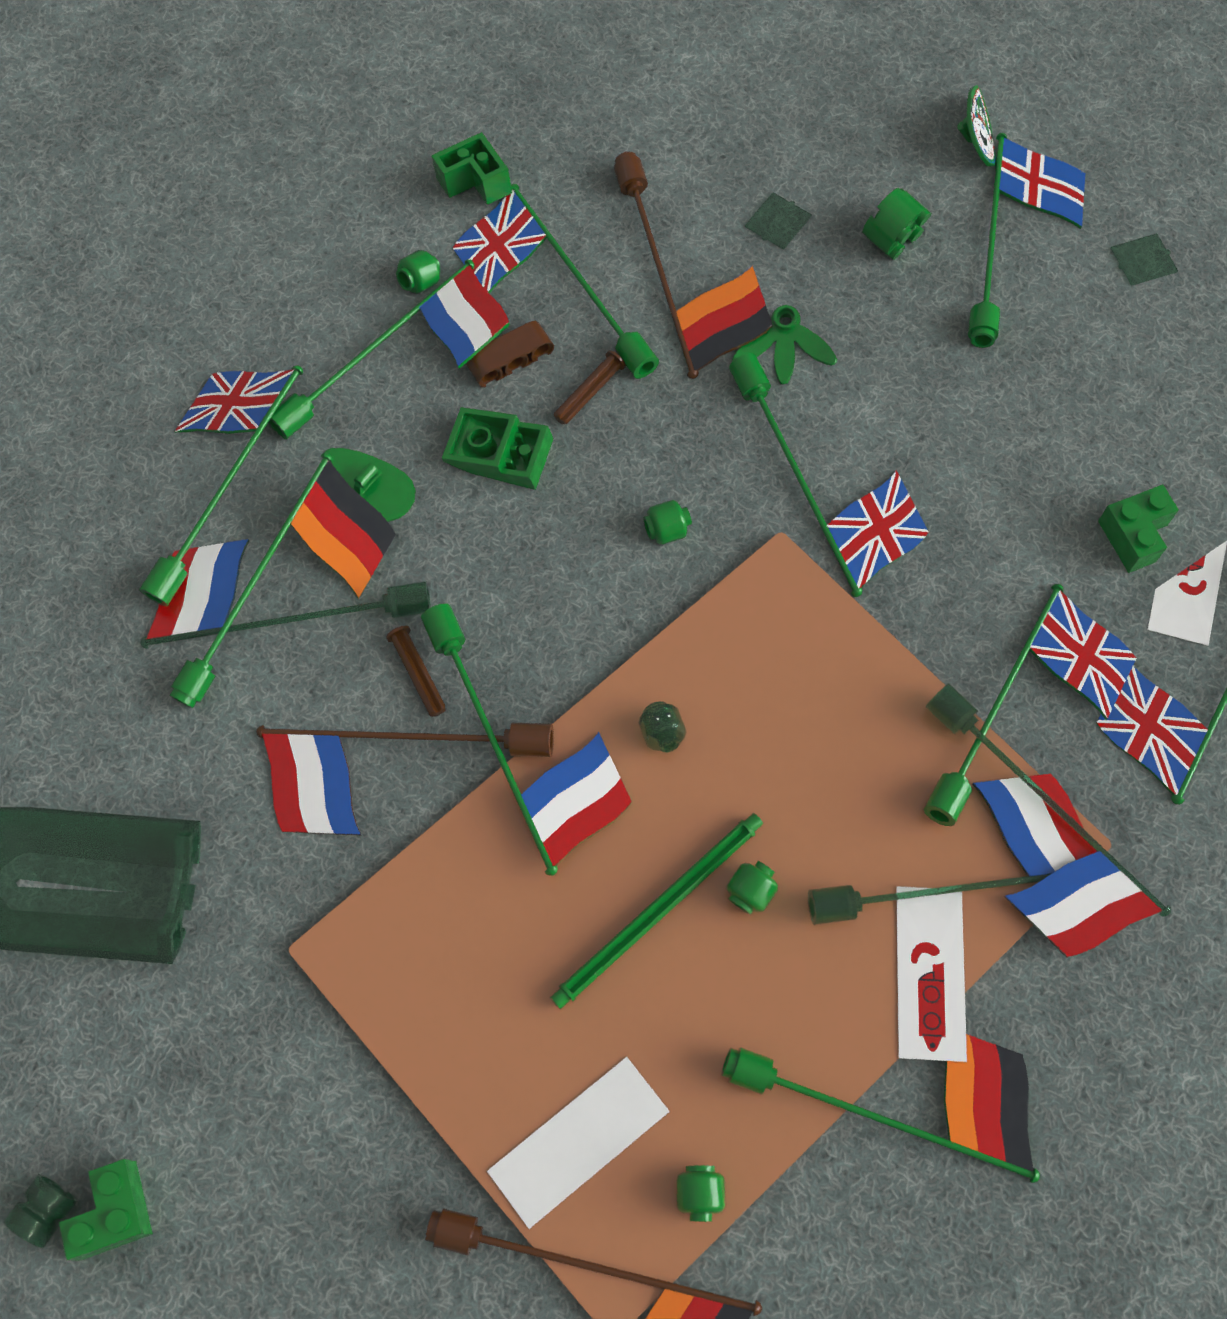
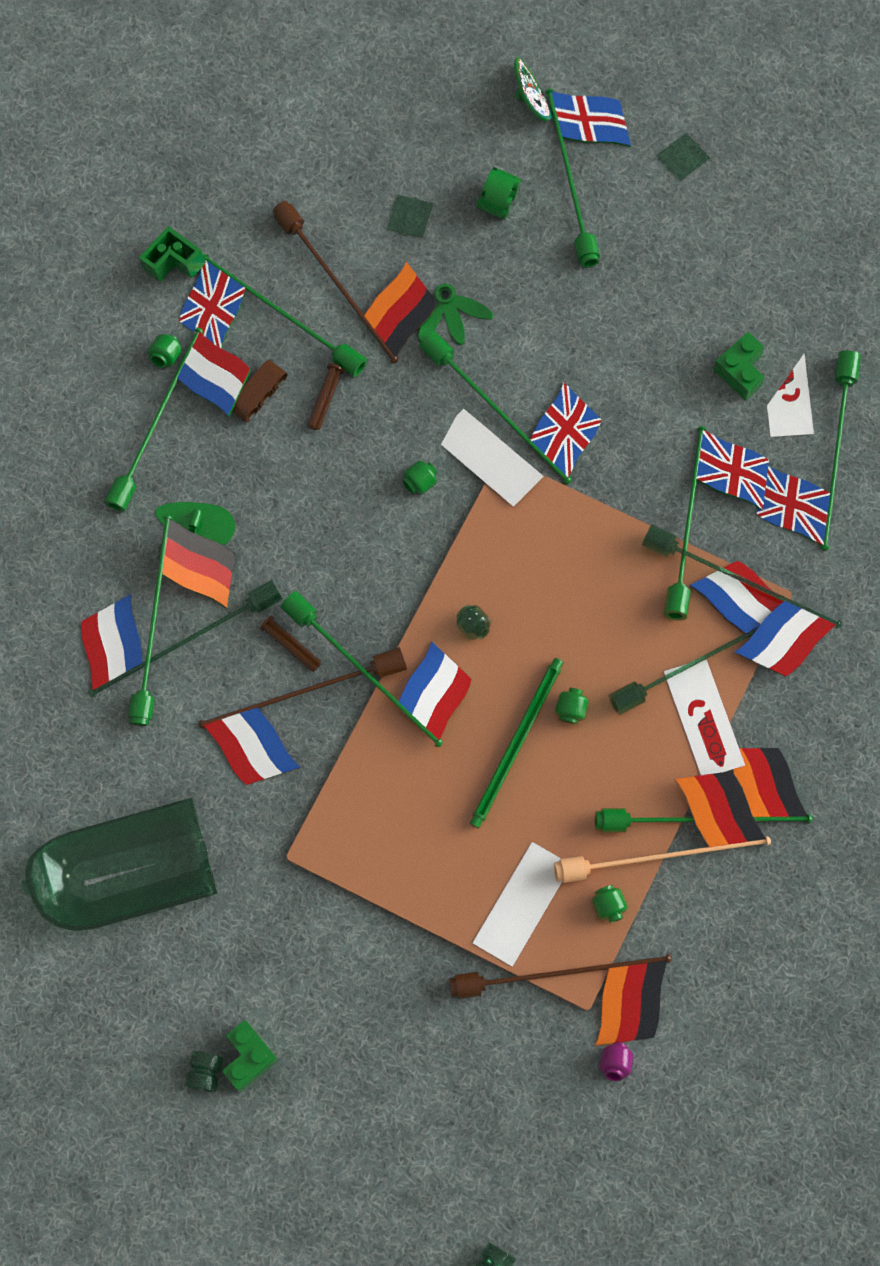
camera: 20 degrees left, 5 degrees up
flag [139,365,303,607] -> none
green slope [442,407,554,490] -> none
none -> white sticker [441,409,544,507]
none -> flag [554,771,771,883]

